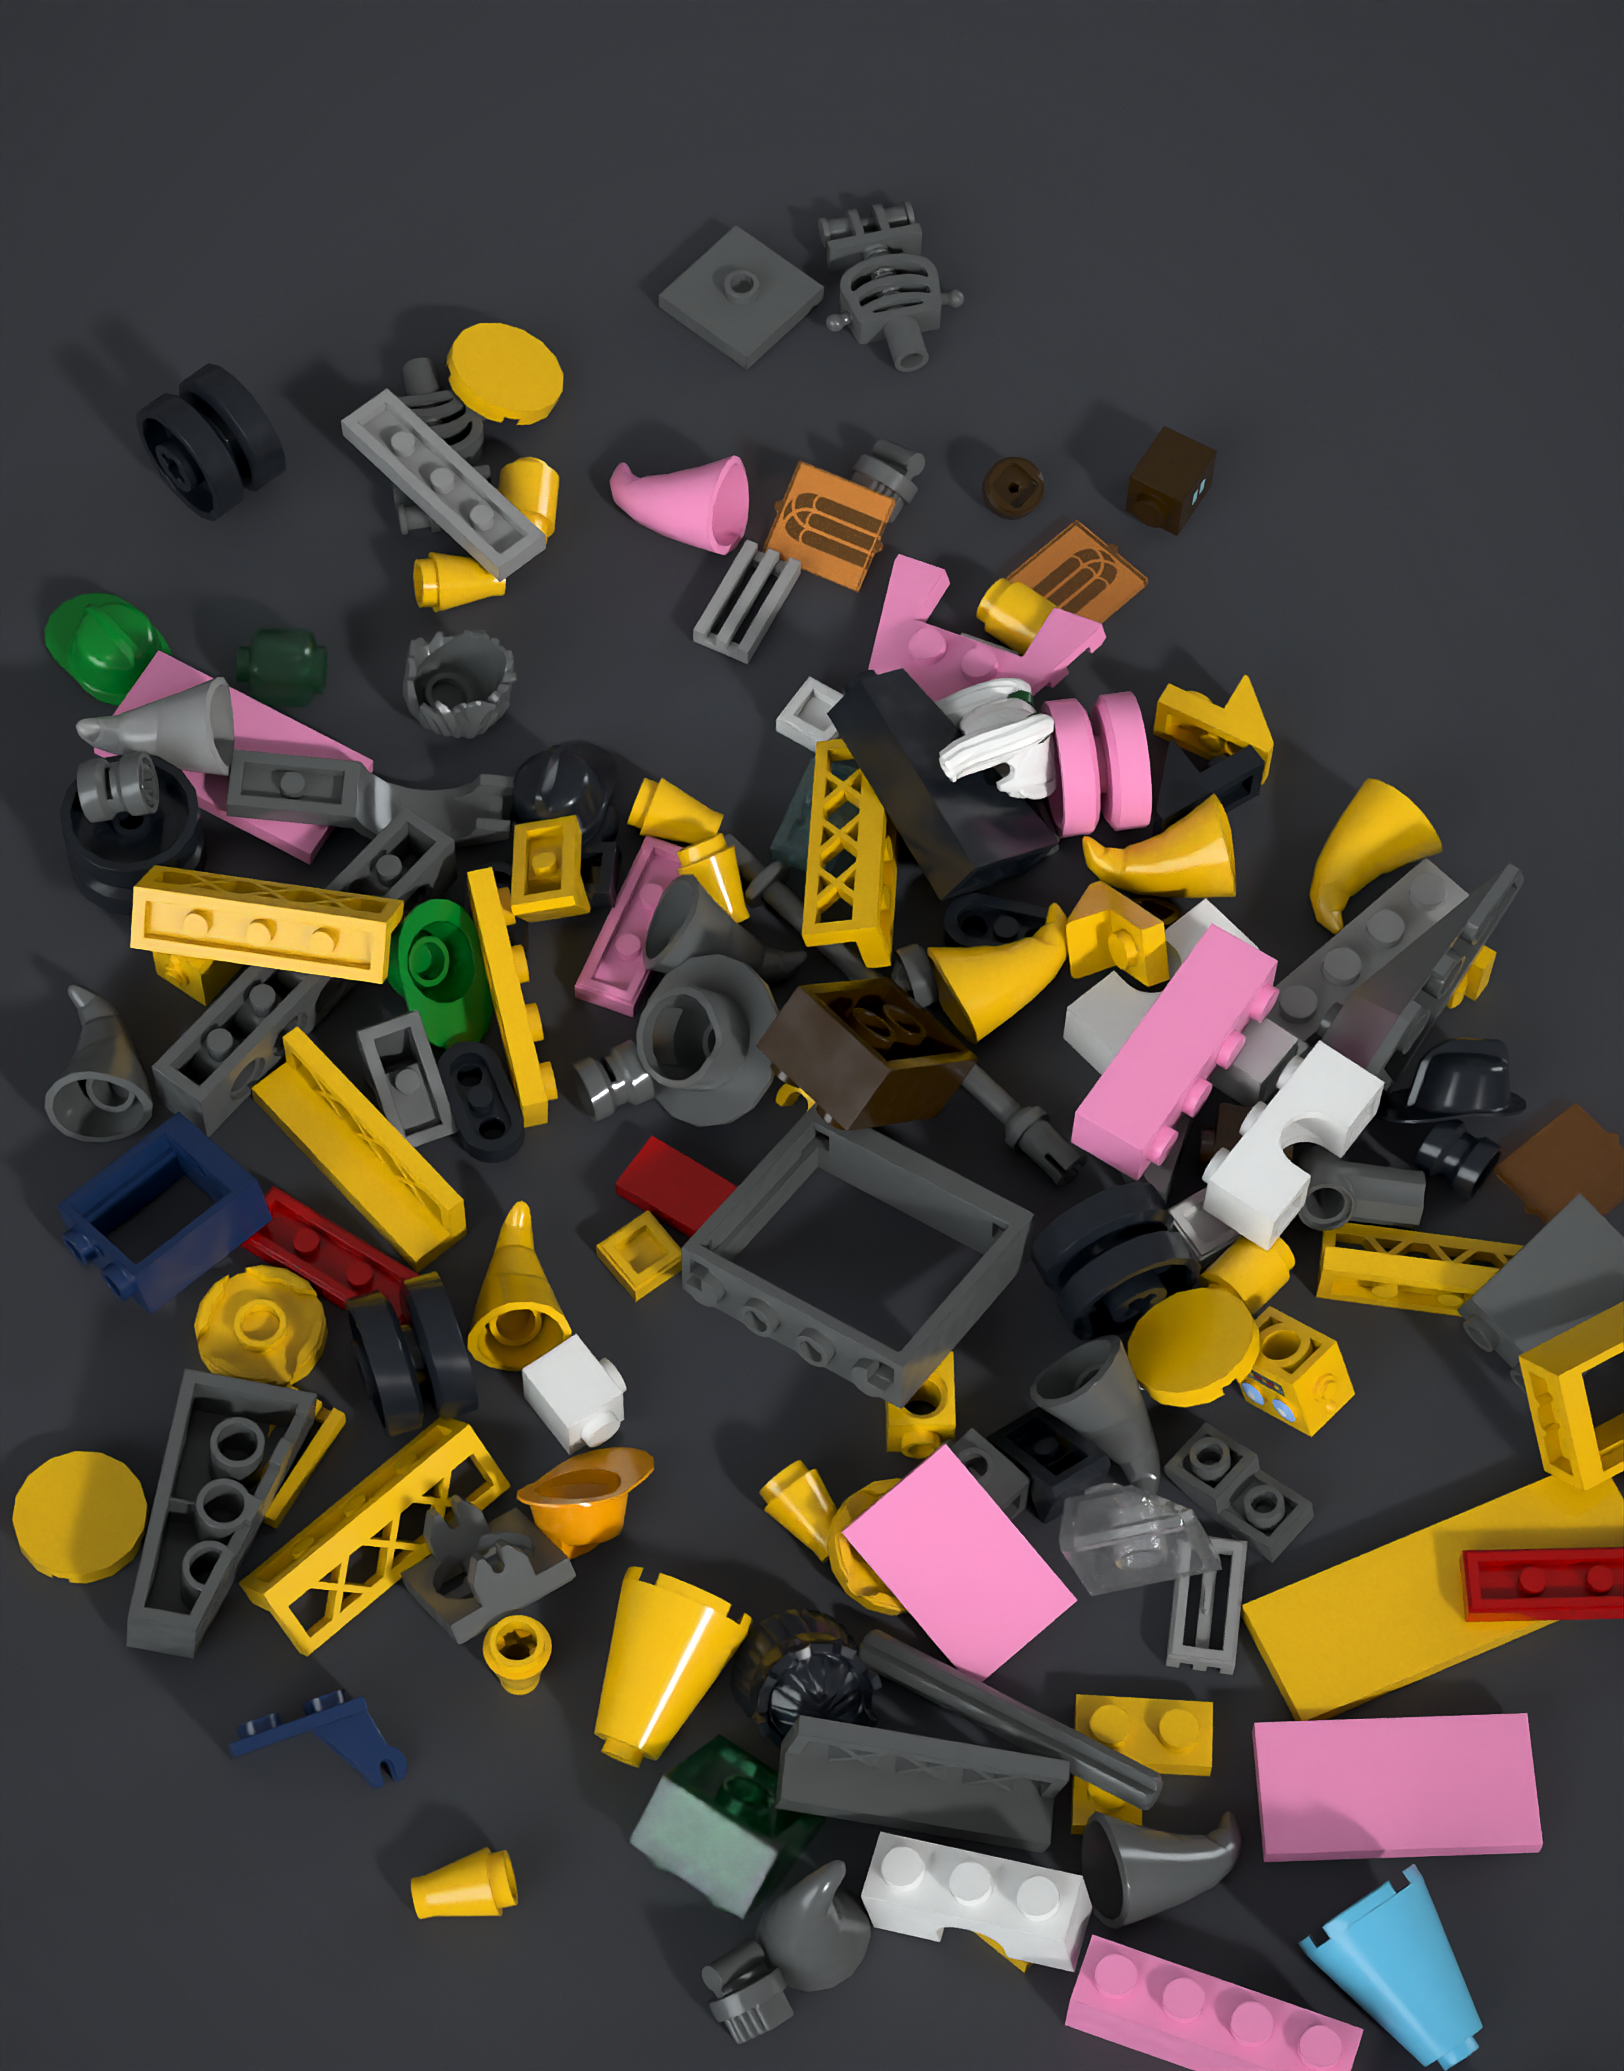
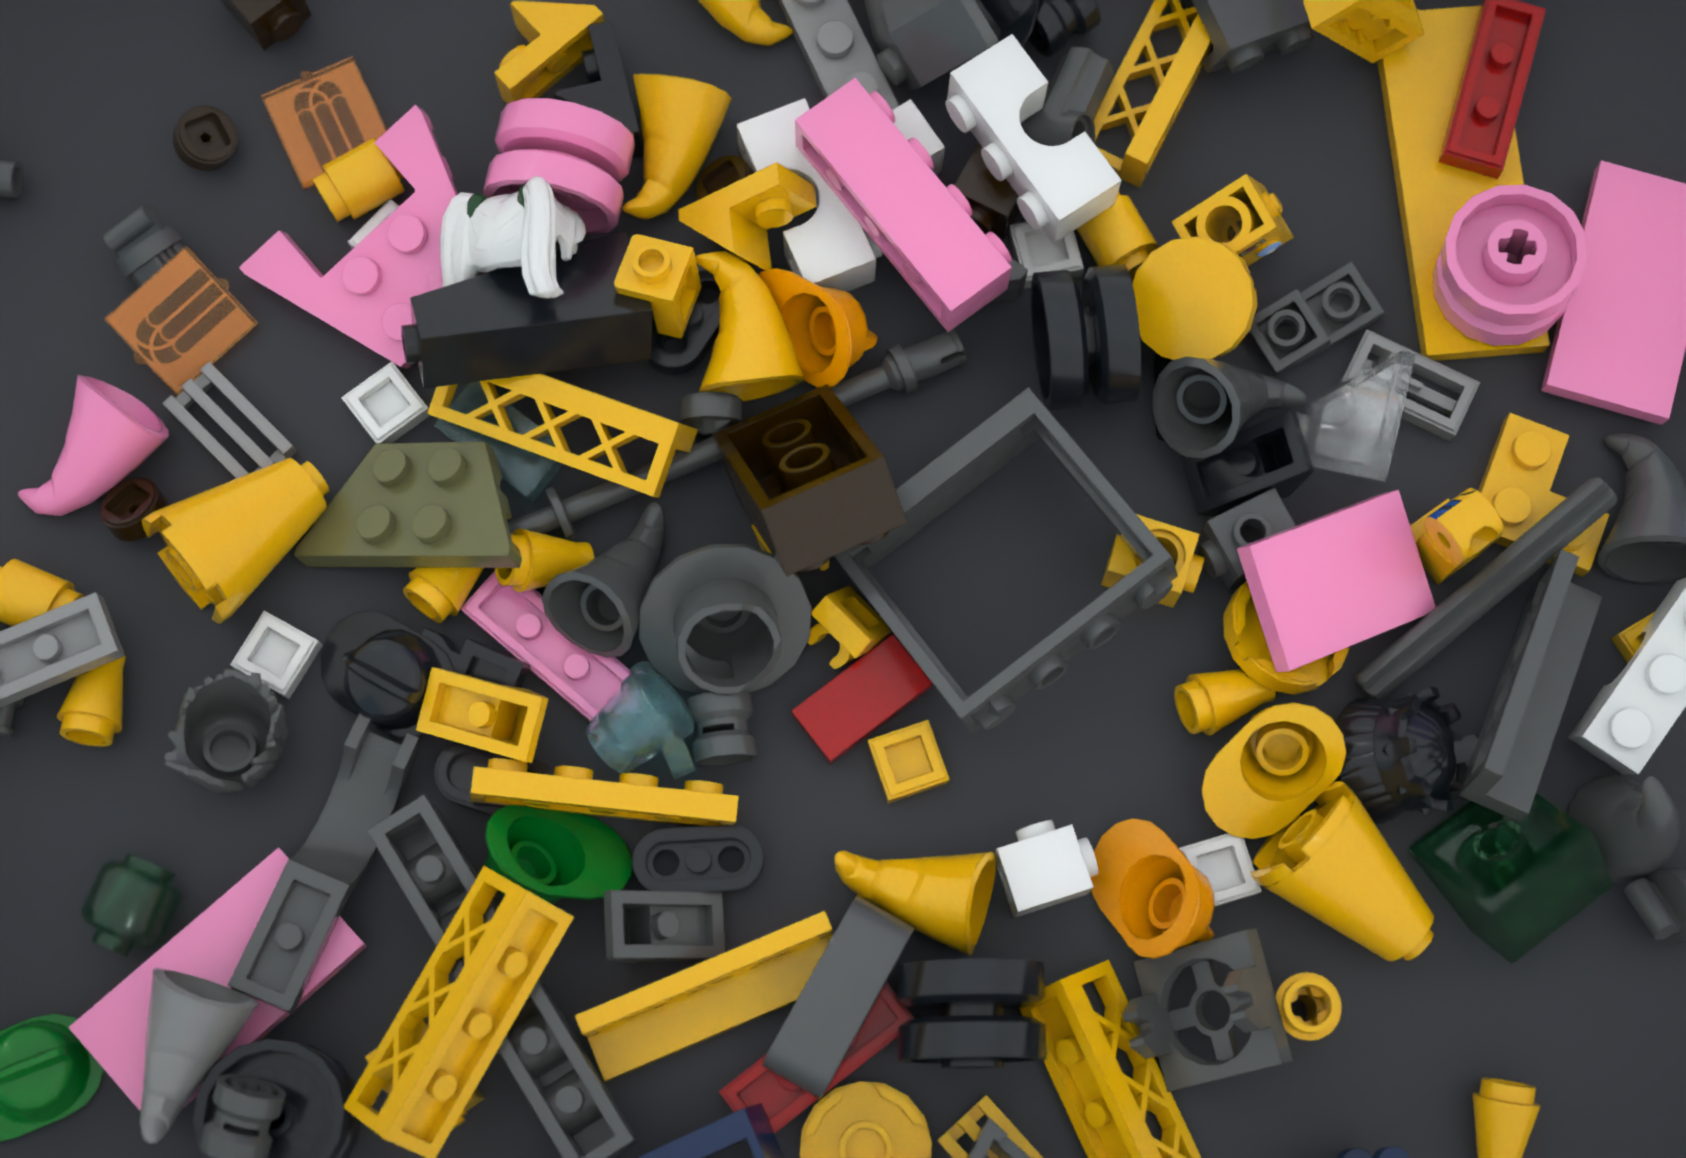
camera: 70 degrees left, 15 degrees up
none -> dark brown tile [100,478,169,542]
none -> yellow cone [142,458,329,624]
none -> white tile [230,611,323,699]
none -> olive wing [294,442,522,568]
none -> clear light blue piece [586,661,696,780]
none -> yellow bracket [614,234,702,339]
none -> light orange piece [758,268,878,388]
none -> dark grey beam [762,895,915,1100]
none -> yellow tile [807,586,892,669]
none -> white tile [1179,833,1262,907]
none -> yellow piece [1201,703,1346,839]
none -> yellow leg [1410,488,1504,585]
none -> bright pink wheel [1433,185,1588,346]

